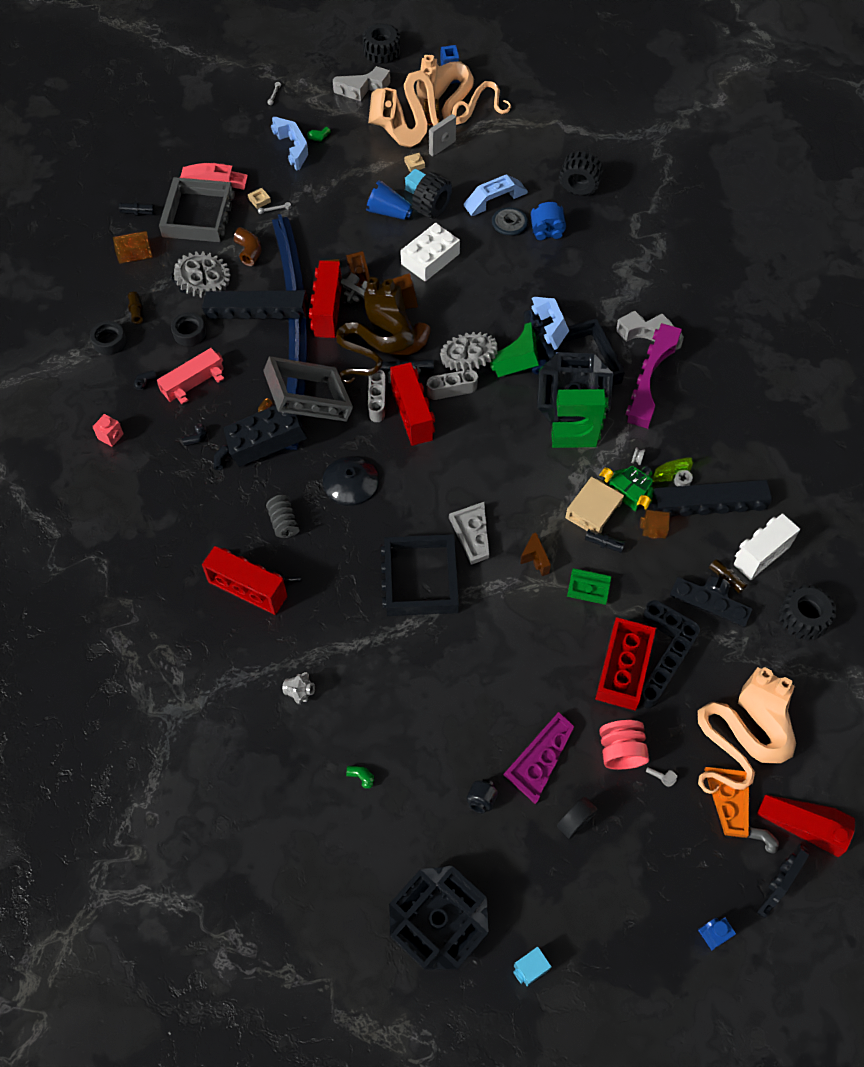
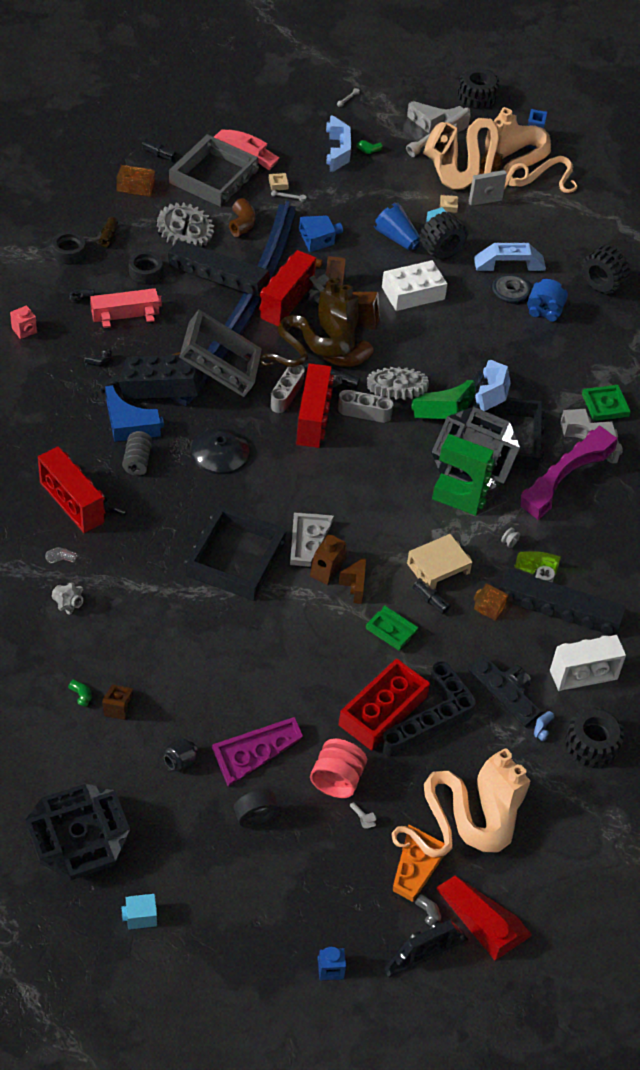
camera: 20 degrees right, 10 degrees down
torso [599,466,654,512] -> none
dark brown pin [709,559,748,594] -> none
none -> clear arm [45,547,77,563]
none -> reddish brown slope [102,684,134,720]
none -> blue arch [105,386,164,442]
none -> blue torso [299,216,343,252]
none -> reddish brown torso [310,535,347,585]
none -> light grey piece [406,108,470,157]
none -> medium blue arm [534,711,555,741]
none -> green plate [582,385,631,421]

